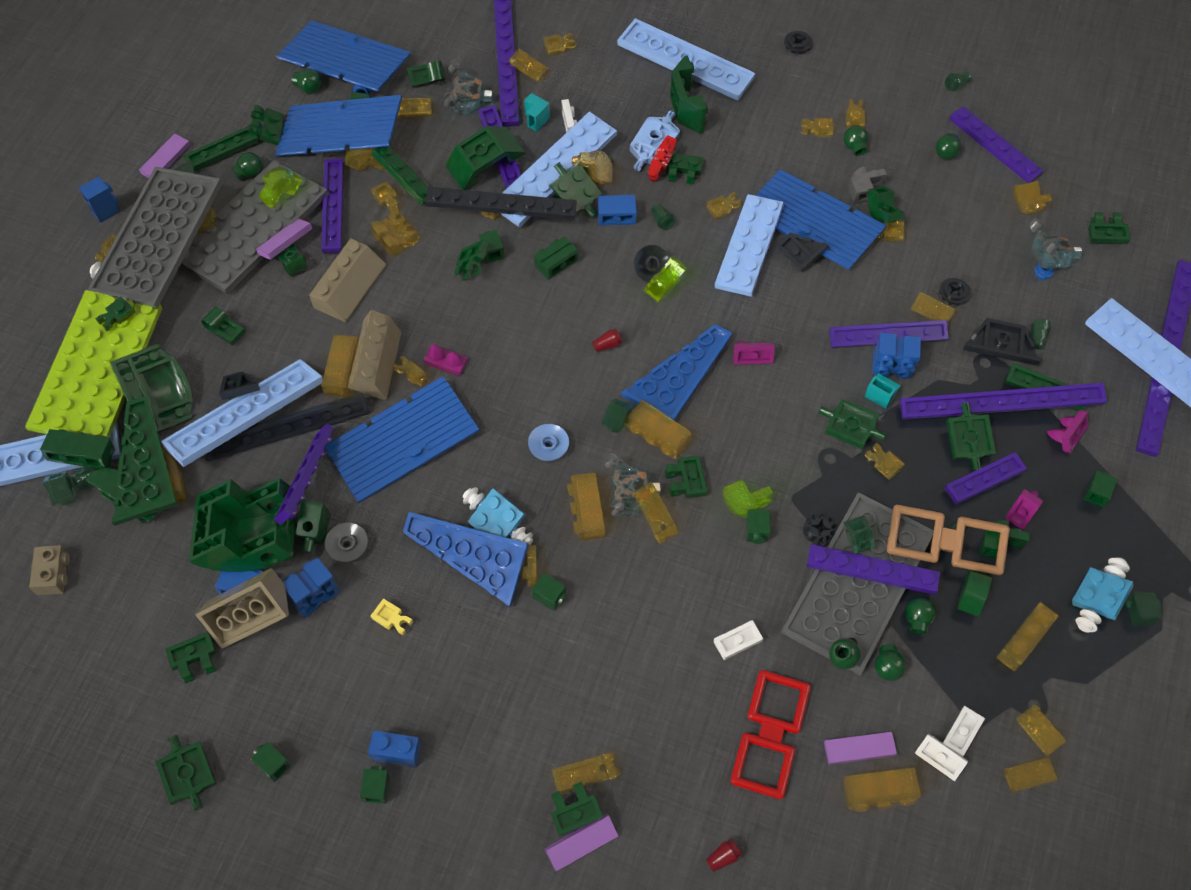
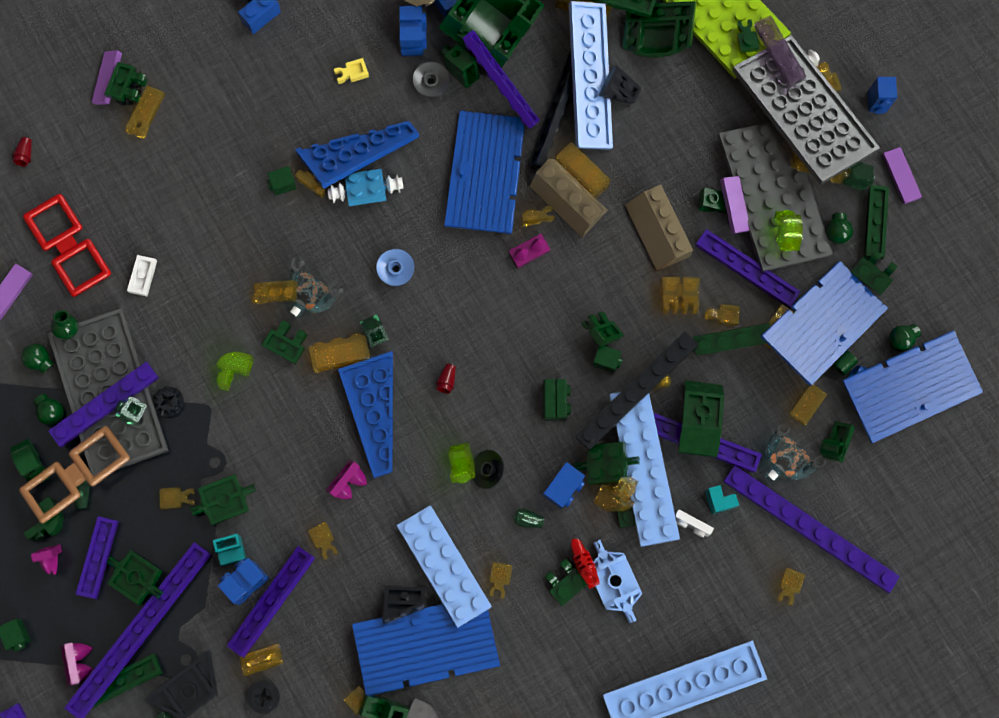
camera: 125 degrees right, 15 degrees up
dark green plate [201,306,246,346] -> none
clear yellow plate [509,49,548,82] -> none
clear yellow brick [567,472,605,541] -> none
dark green slope [670,55,708,134] -> none
dark green brick [746,510,770,544] -> none
none -> clear yellow plate [308,522,339,560]
none -> plate [754,16,806,87]

